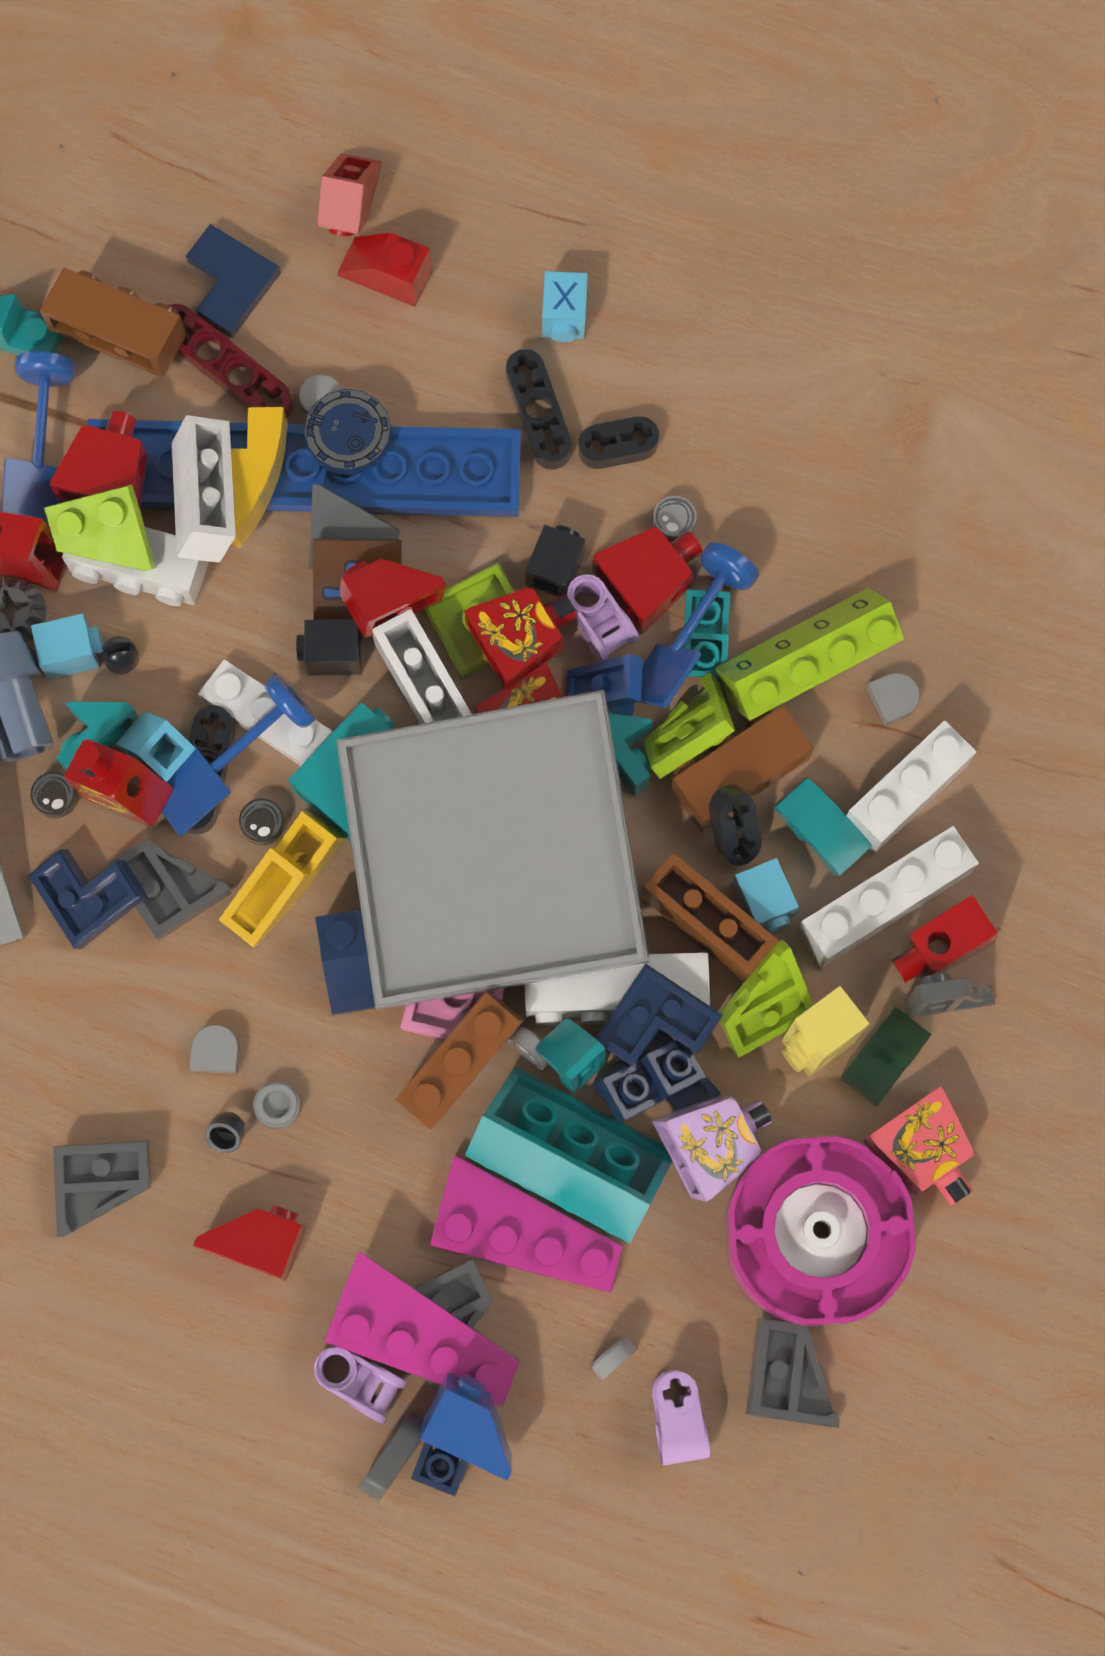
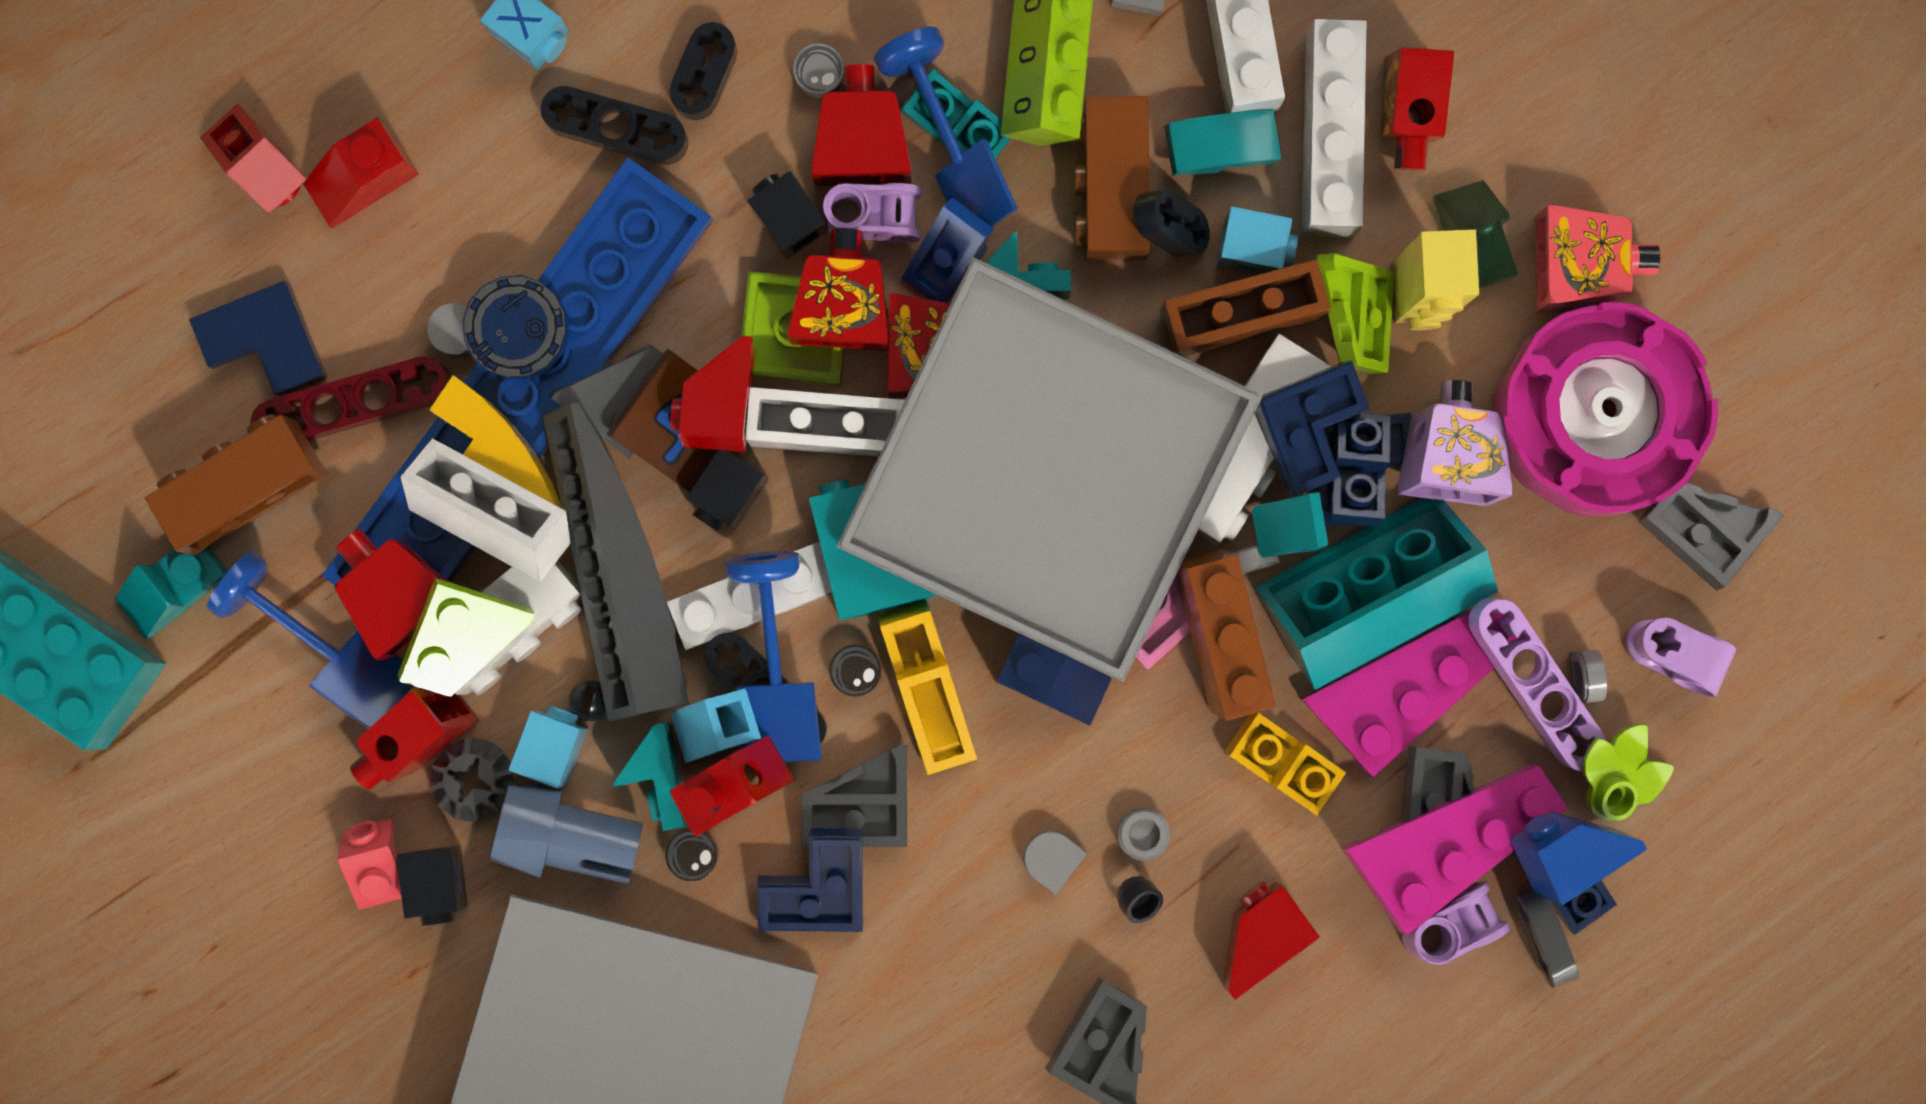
camera: 55 degrees left, 10 degrees up
lime wing [644,672,735,779] -> none
dark grey wing [905,973,995,1018] -> none
none -> dark grey slope [543,403,689,721]
none -> yellow slope [1223,712,1346,816]
none -> lavender beam [1469,597,1606,772]
none -> lime plate [1583,723,1674,821]

